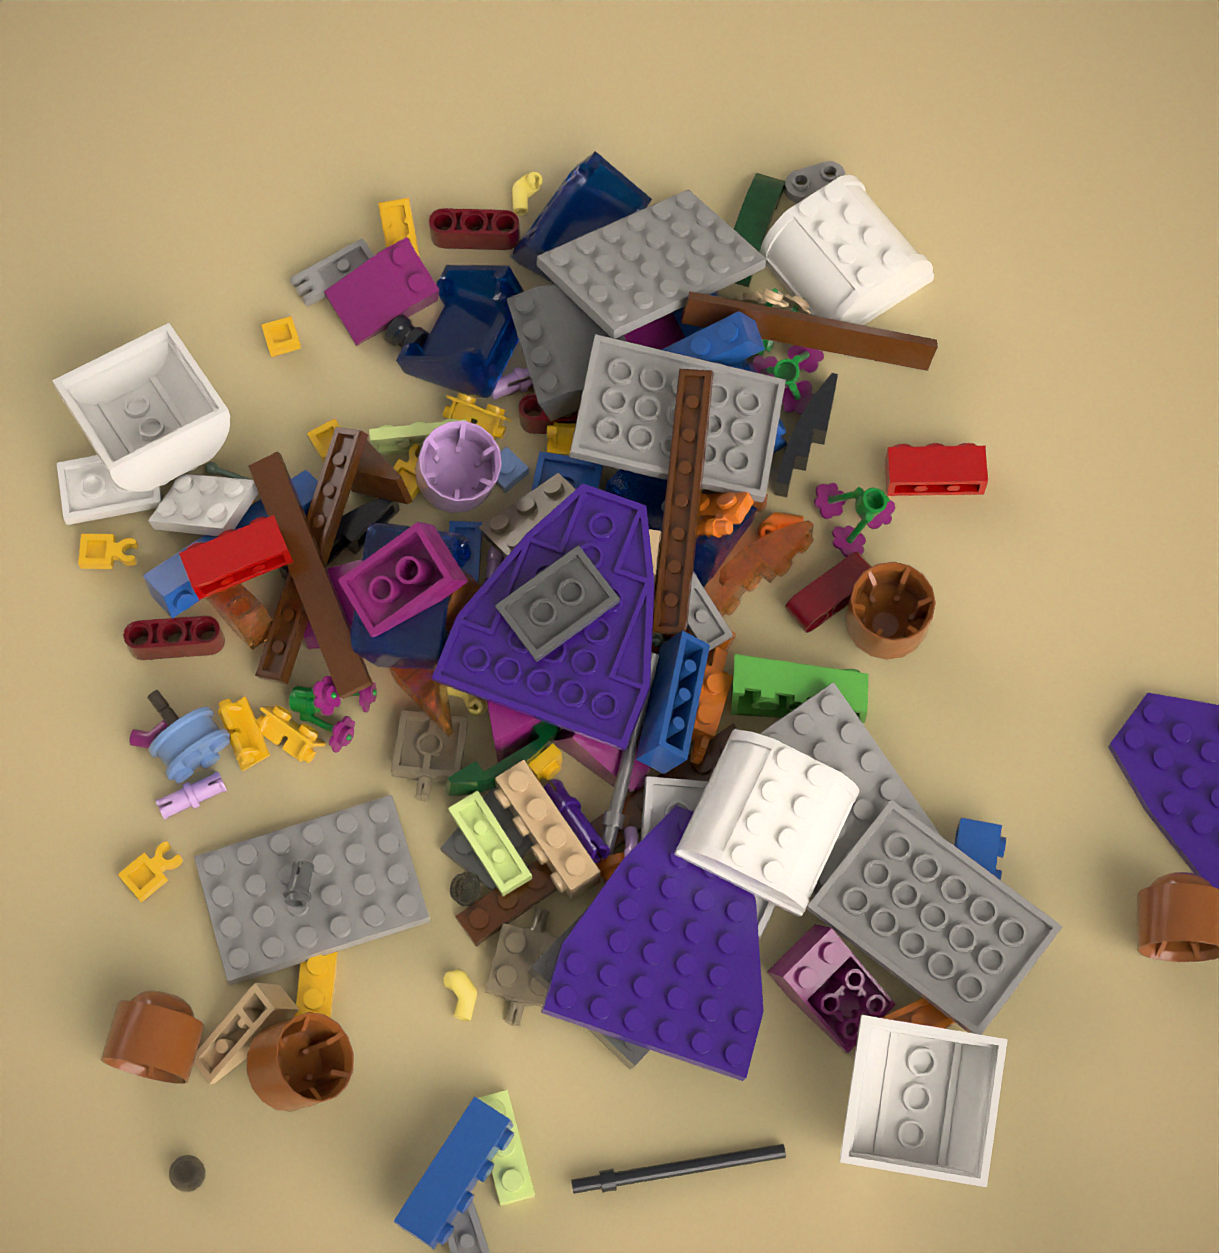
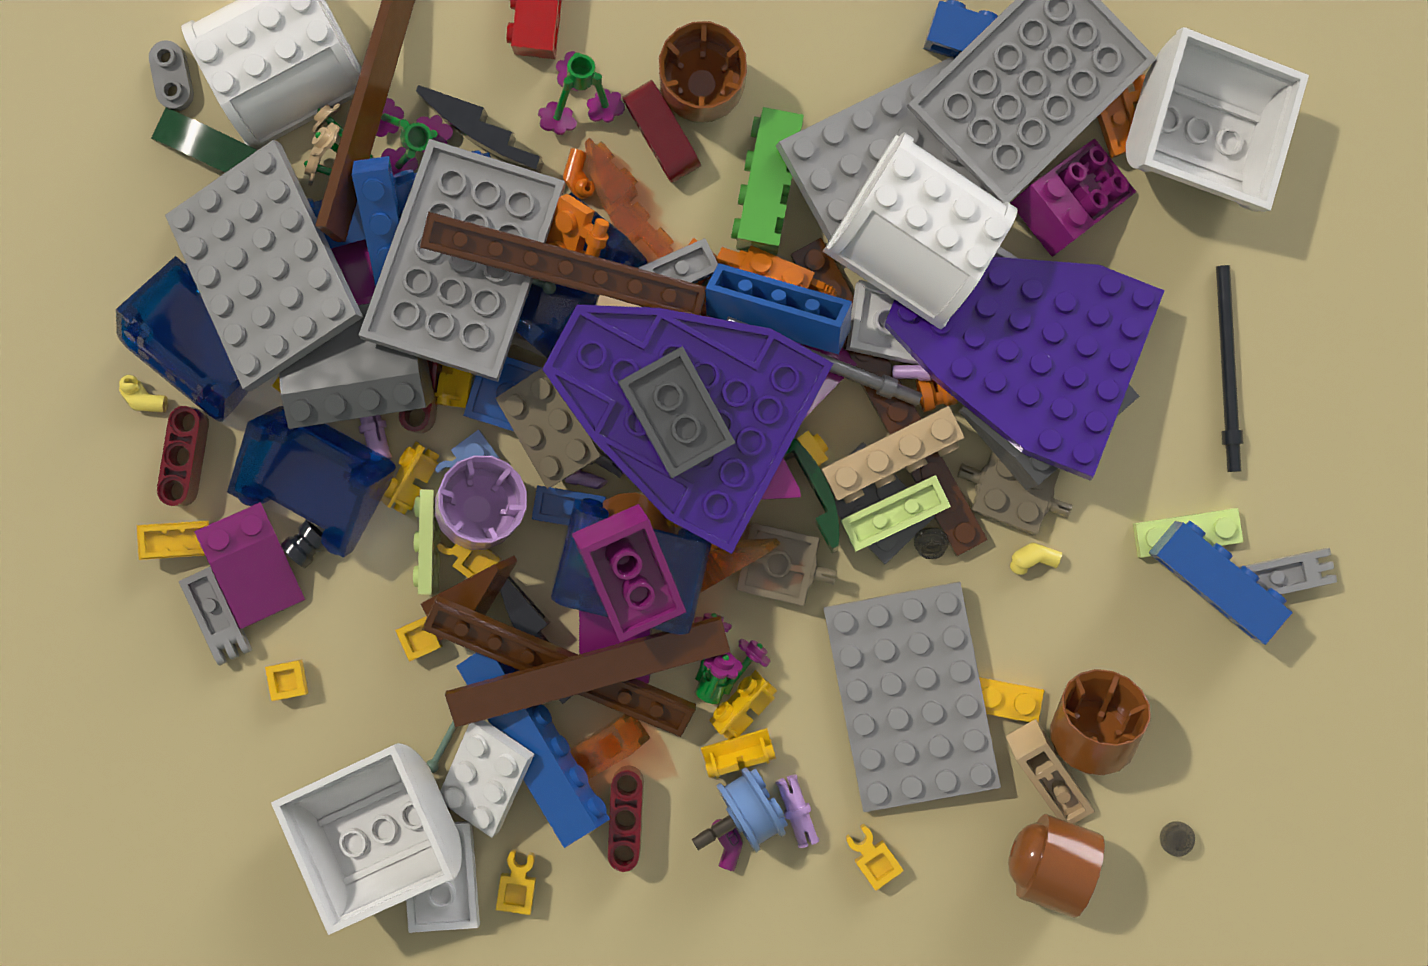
camera: 85 degrees left, 20 degrees up
red brick [179,515,293,600] -> none
dark grey pin [283,860,314,908] -> none
dark purple pin [543,779,610,863] -> none

